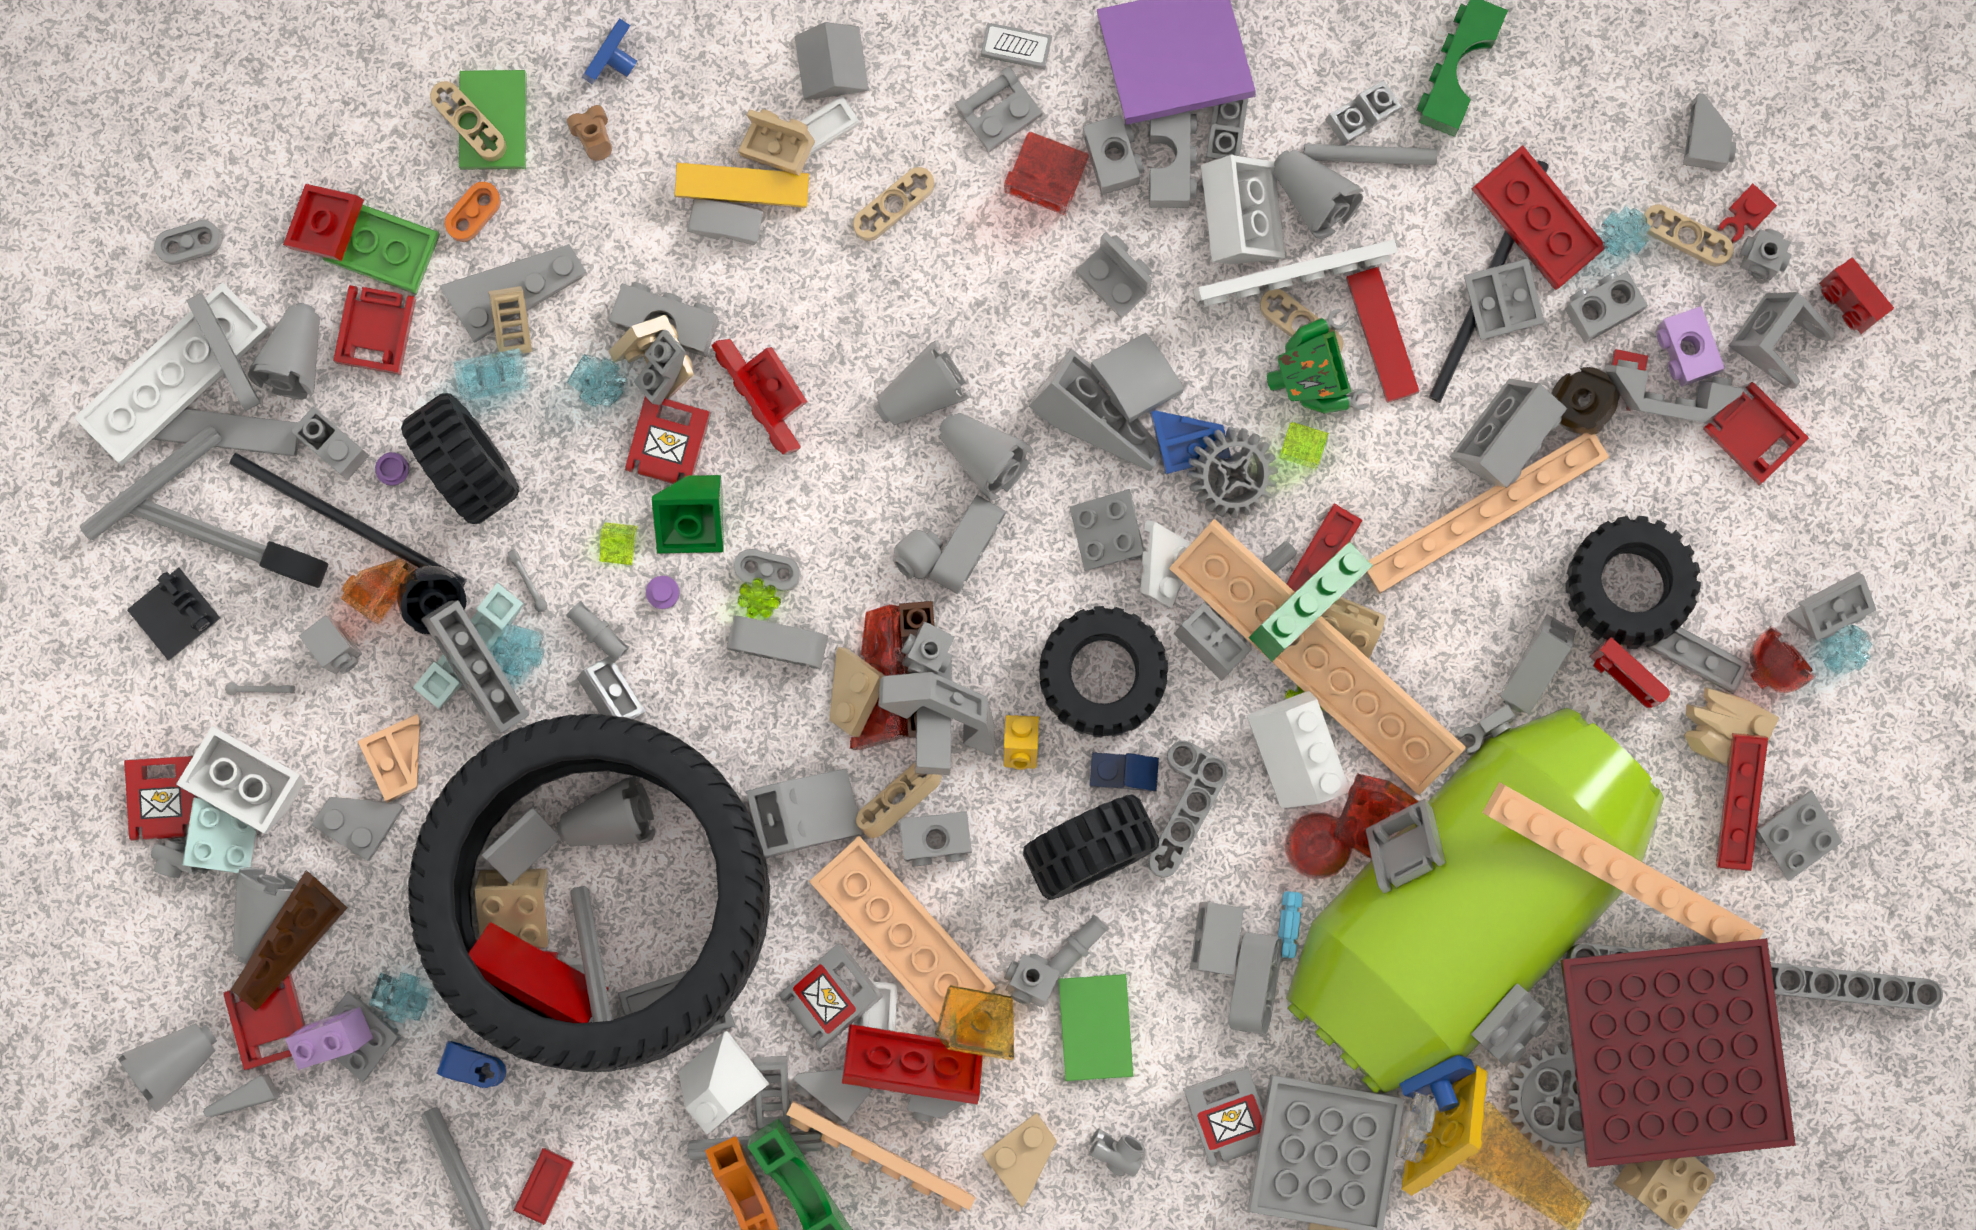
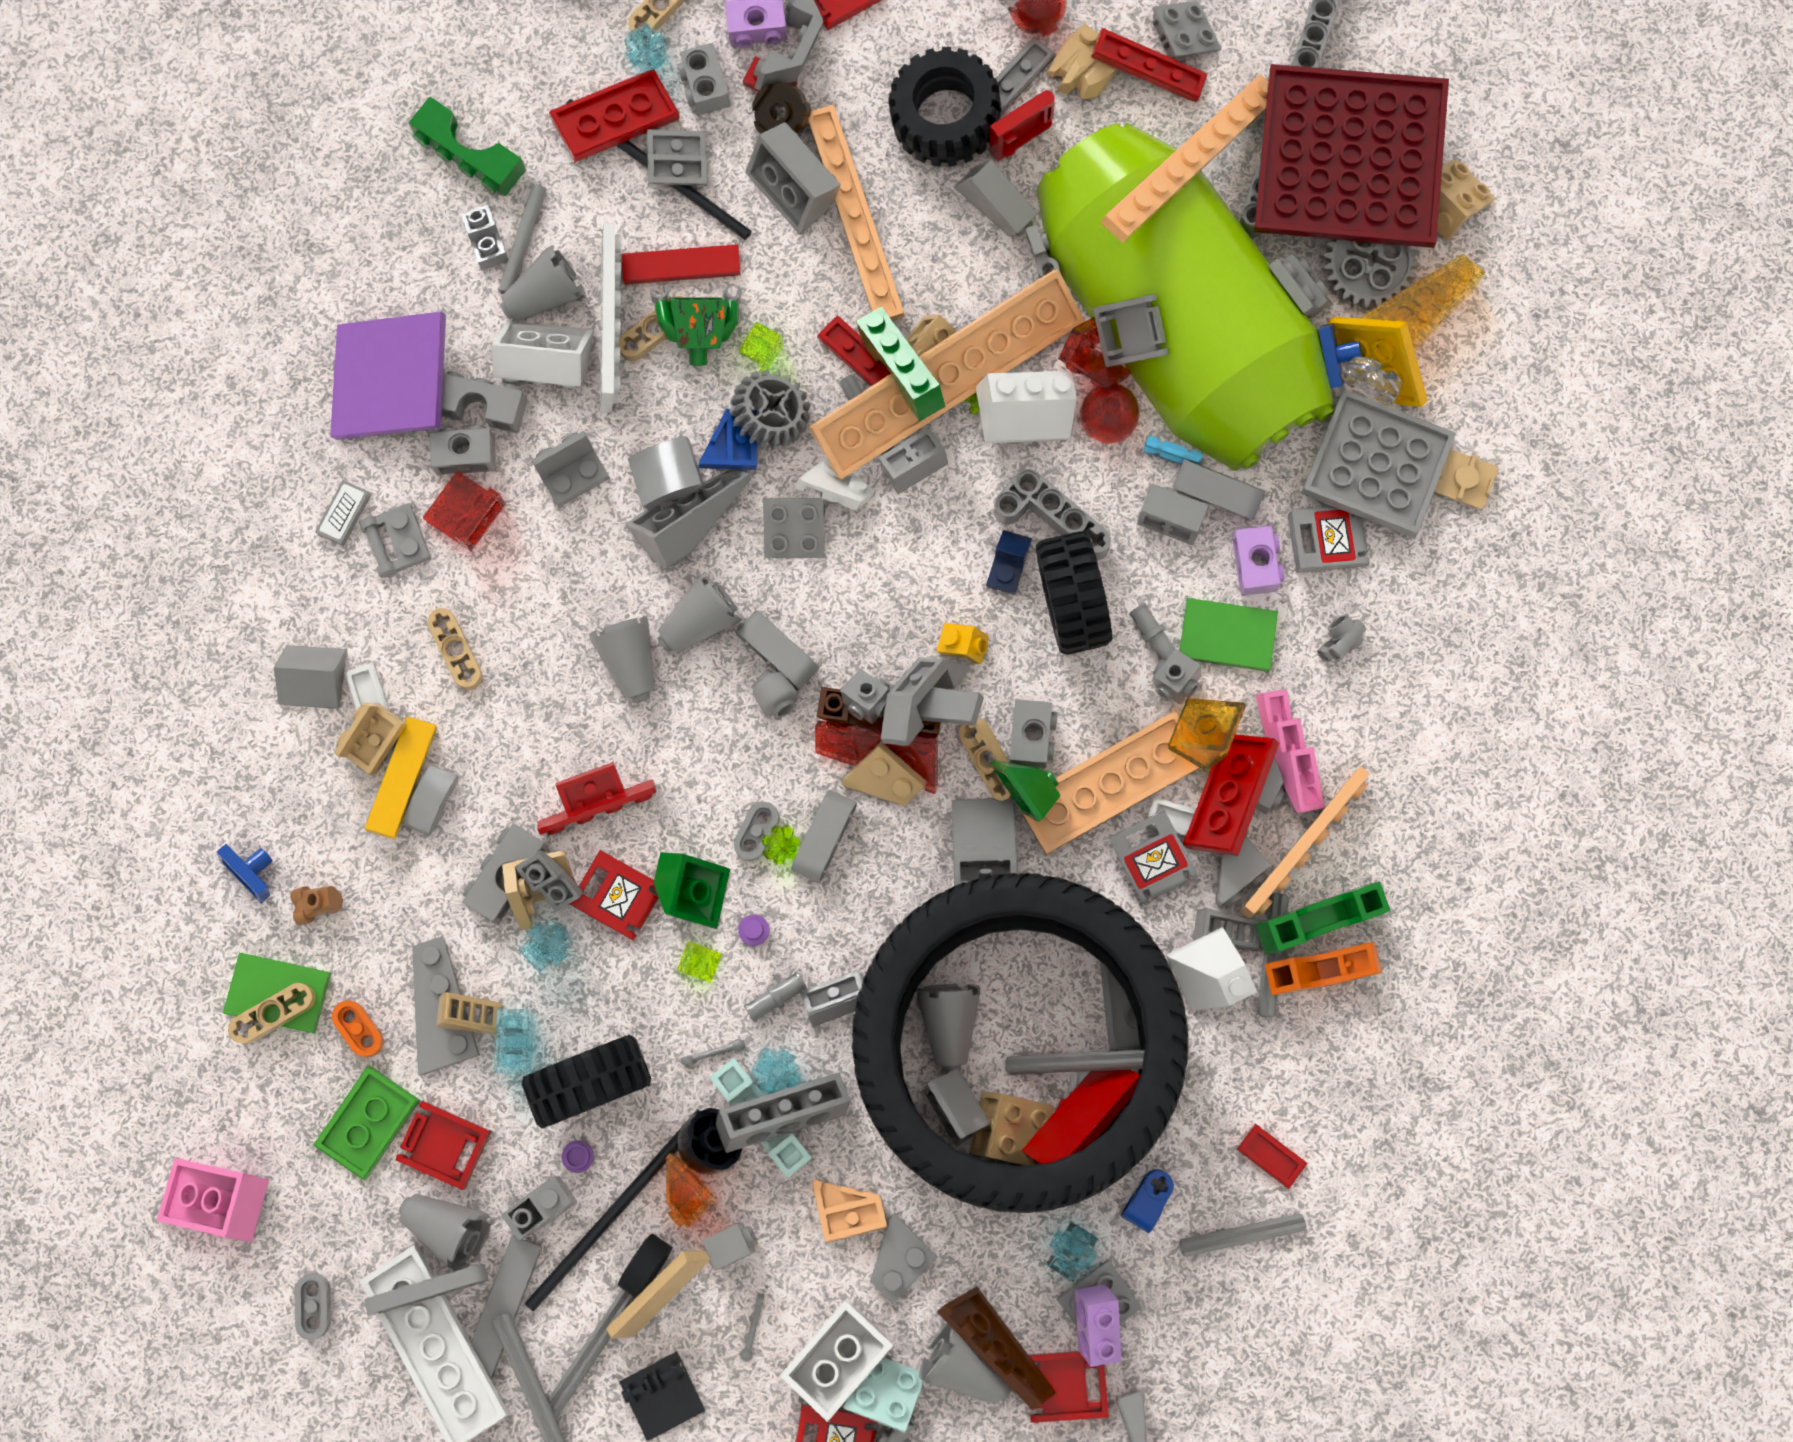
camera: 75 degrees left, 5 degrees down
red plate [283,184,364,261] -> none
tan wing [982,1113,1057,1207] -> none
black tyre [1039,606,1168,738] -> none
light grey slope [1206,98,1248,159] -> none
none -> bright pink slope [157,1158,269,1242]
none -> tan tile [607,1250,710,1339]
none -> green slope [989,760,1061,822]
none -> lavender brick [1232,526,1284,596]
none -> bright pink slope [1255,689,1325,813]

